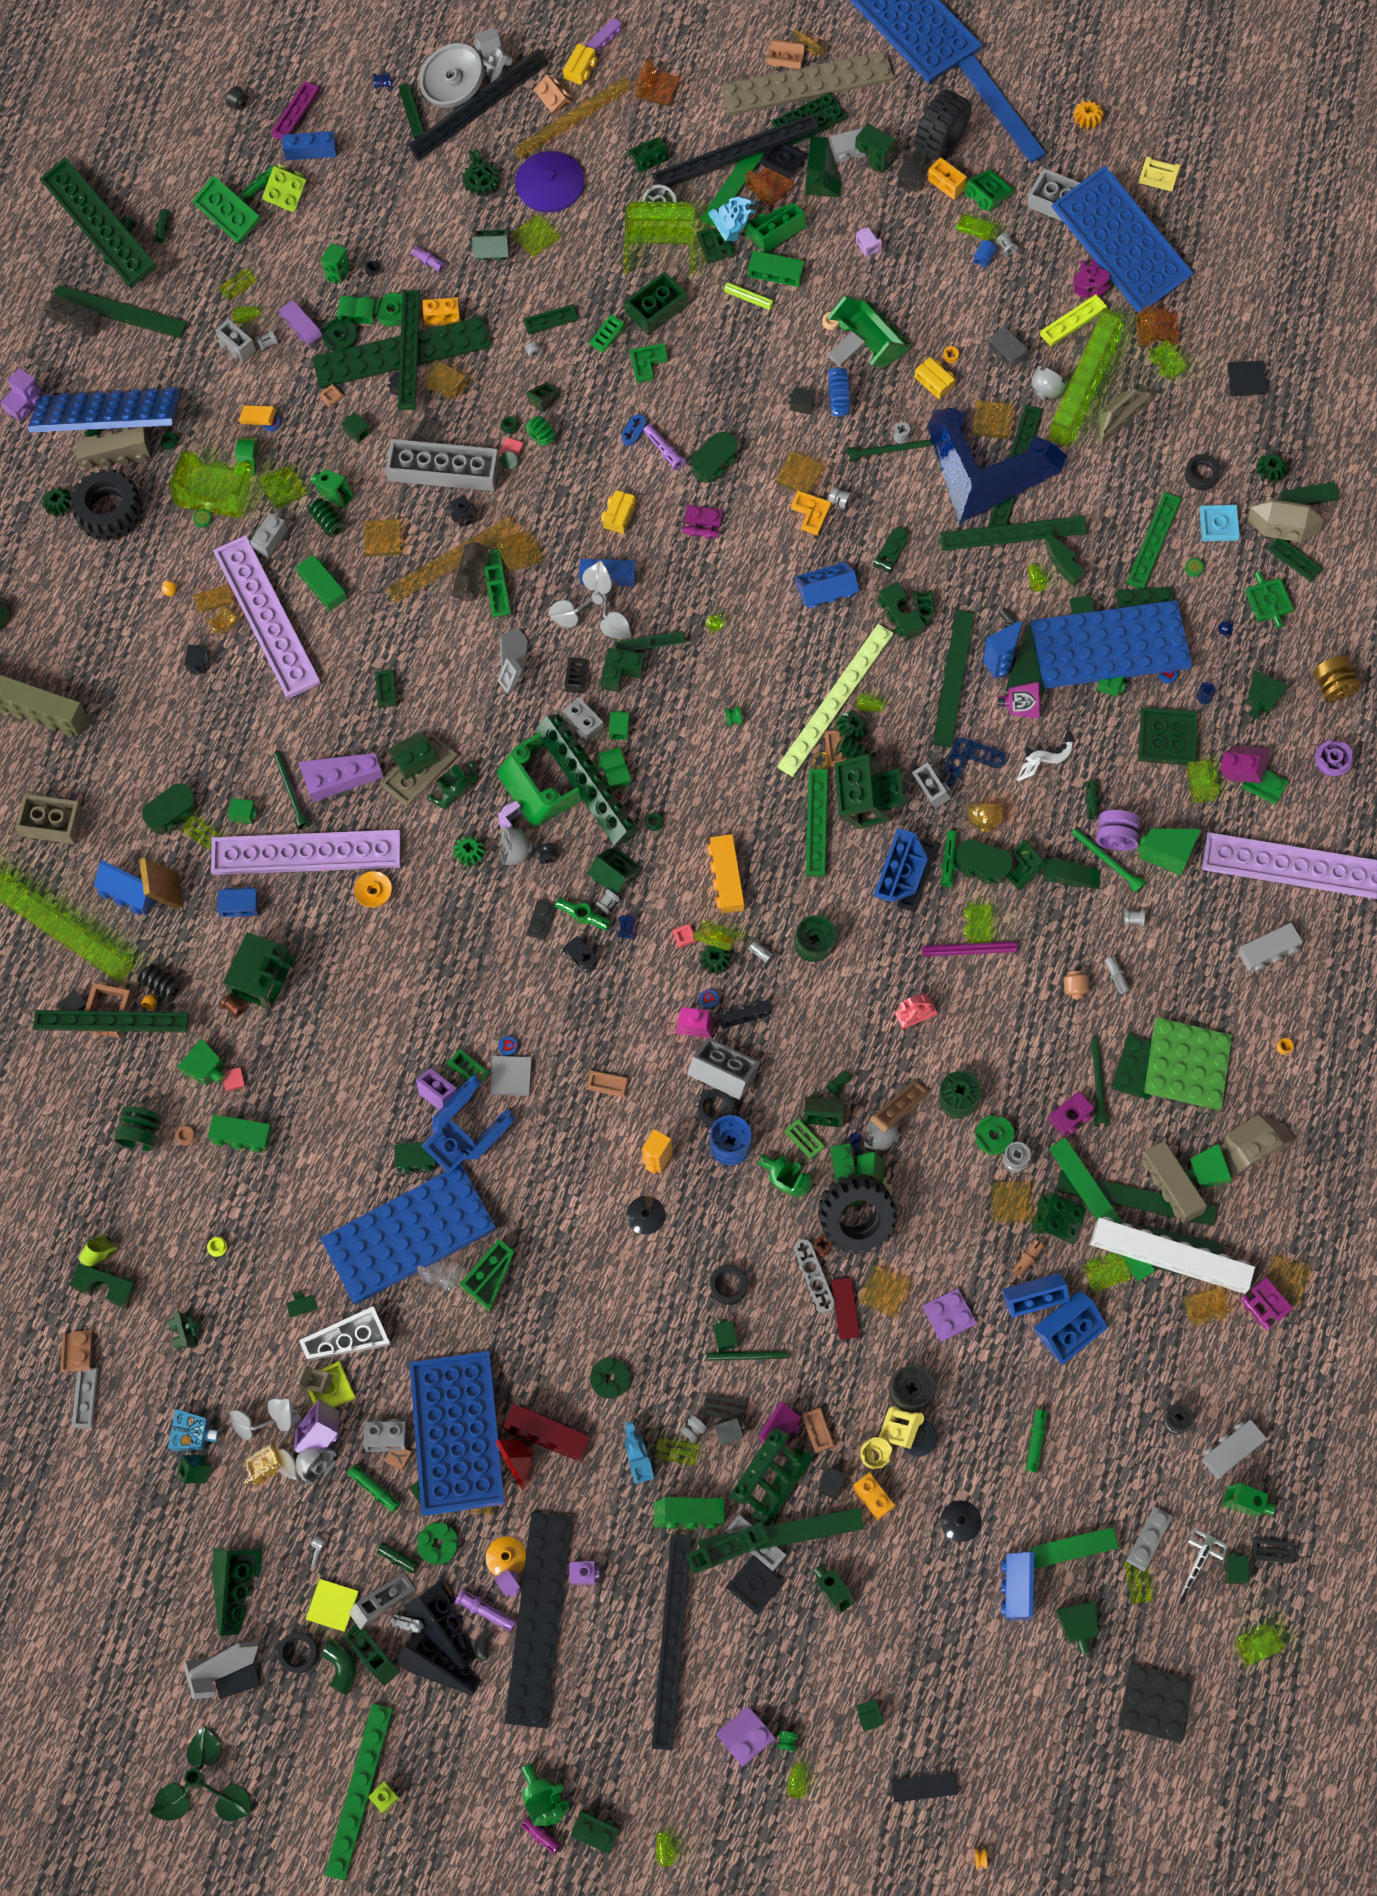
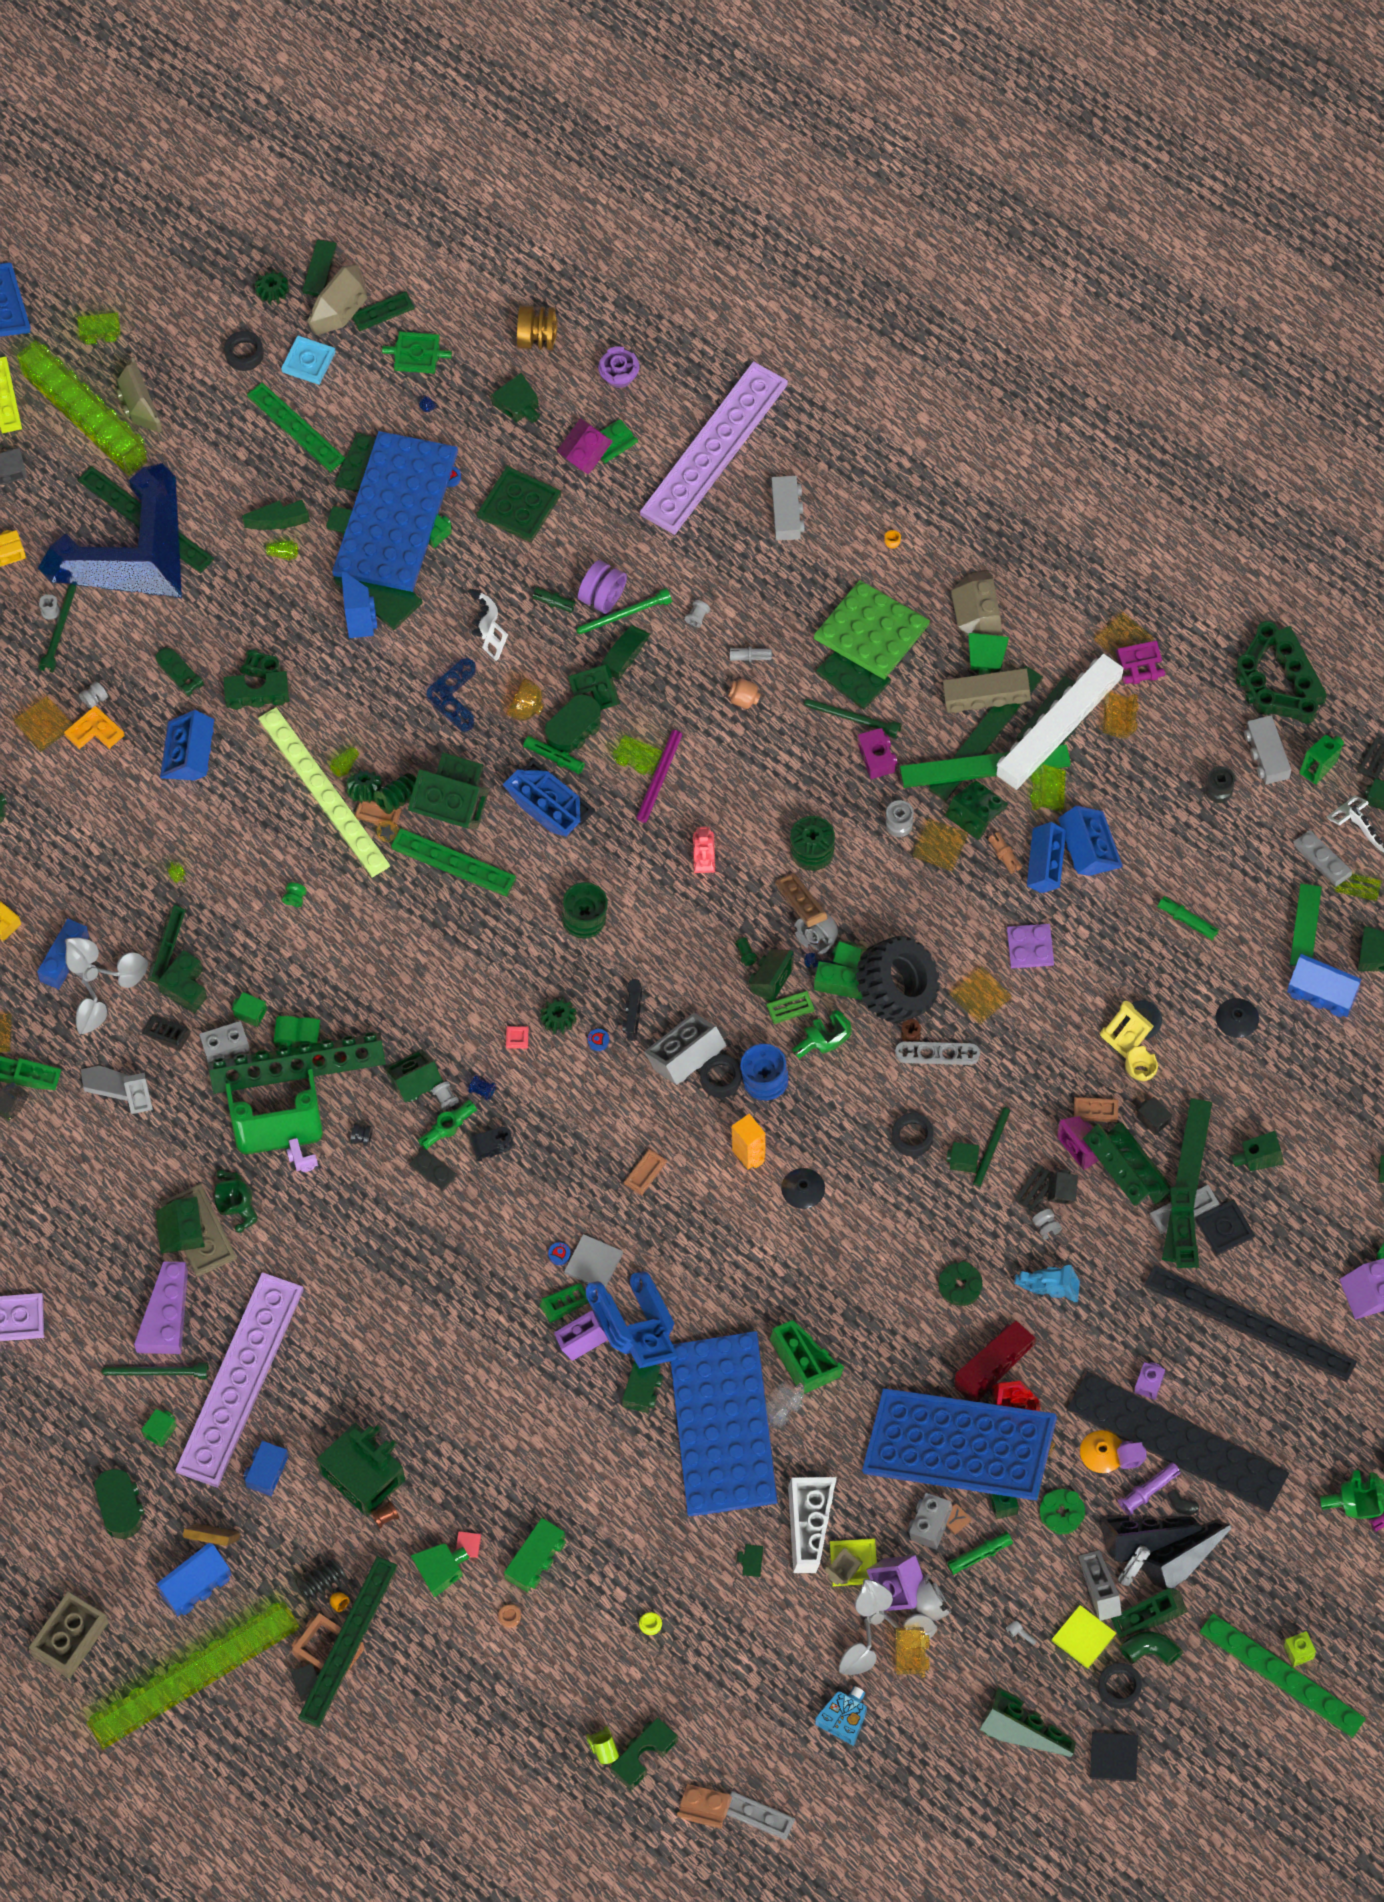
camera: 70 degrees left, 5 degrees down
dark green wheel [114,1106,162,1151] -> none
dark green plant [150,1727,251,1822] -> none
dark green hips [167,1311,202,1349] -> none
dark green panel [177,1455,212,1484] -> none
clear neon green tile [180,816,221,851] -> none
light grey piece [184,1641,258,1699] -> none
light orange dish [354,871,392,908] -> none
dark green plate [375,670,397,708] -> none
dark green pin [376,1541,418,1574] -> none
green gear [453,834,486,867] -> none
light grey cylinder [500,828,532,866] -> none
dark green plate [645,813,664,831] -> none
green wedge [653,1497,725,1530] -> none
clear neon green tile [654,1438,698,1466] -> none
dark pink torso [675,1007,714,1038] -> none
magenta plate [682,505,723,539] -> none
clear neon green tile [693,921,739,951] -> none
light orange brick [707,834,744,914] -> none
light grey pin [748,940,774,963] -> none
dark red tile [831,1278,860,1340] -> none
light orange brick [853,1472,895,1521] -> none
pearl dark grey wheel [889,1365,935,1411] -> none
light grey brick [912,762,951,809] -> none
dark green tile [933,610,974,748] -> none
dark green tile [940,516,1087,551] -> none
clear yellow plate [972,400,1012,439] -> none
green plate [975,1116,1014,1156] -> none
magenta torso [998,681,1041,718] -> none
pearl dark grey arm [999,608,1017,629] -> none
light grey cylinder [1031,366,1068,400] -> none
clear orange bracket [1135,305,1180,347] -> none
green slope [1137,828,1201,876] -> none
green tile [1185,558,1204,577] -> none
clear neon green brick [1186,760,1219,803] -> none
clear blue bush [1196,682,1215,704] -> none
black tile [1227,361,1267,396] -> none
none -> dark green brick [1235,621,1327,724]

